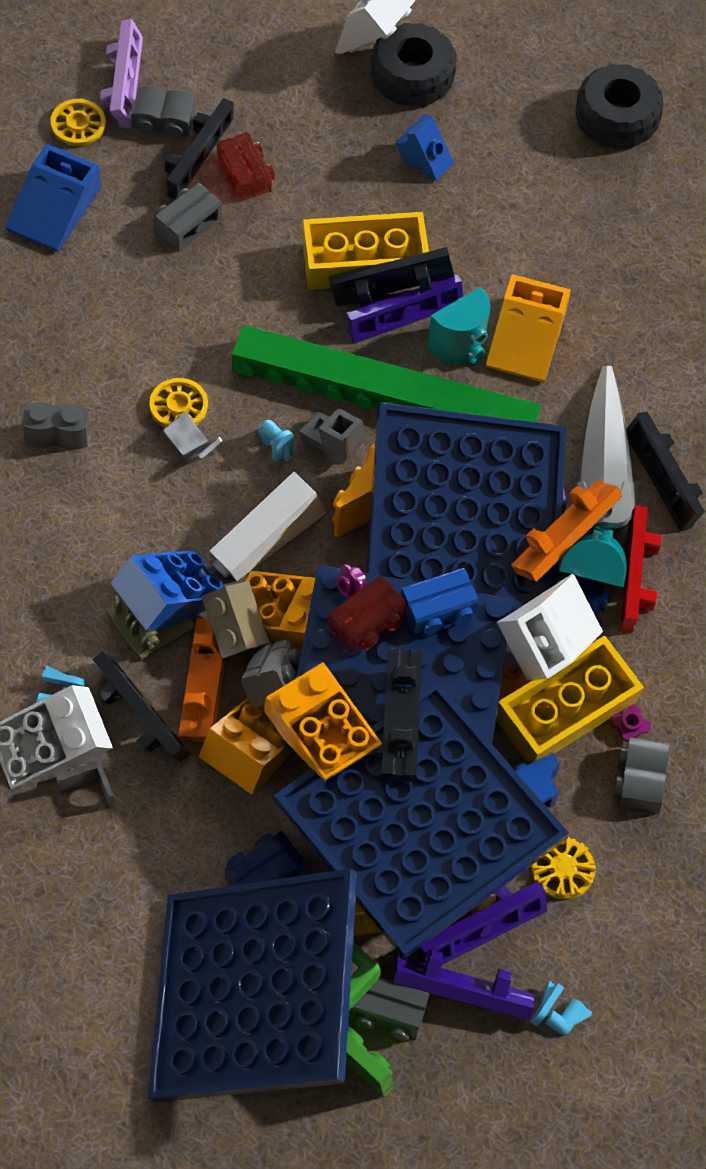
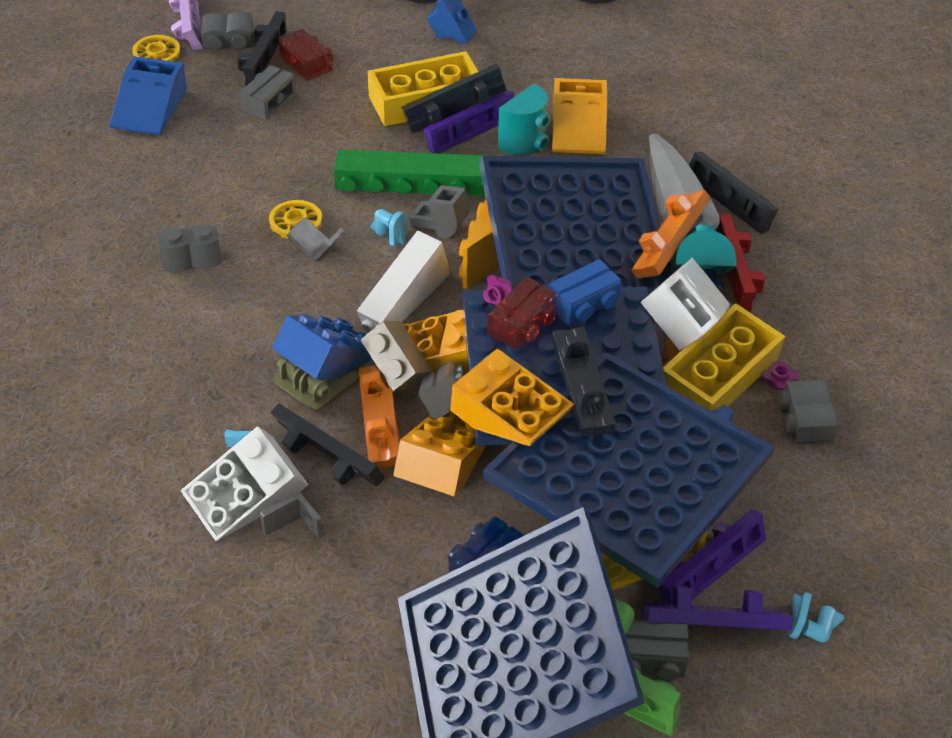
camera: 10 degrees left, 15 degrees down
yellow wheel [531,837,595,900] -> none

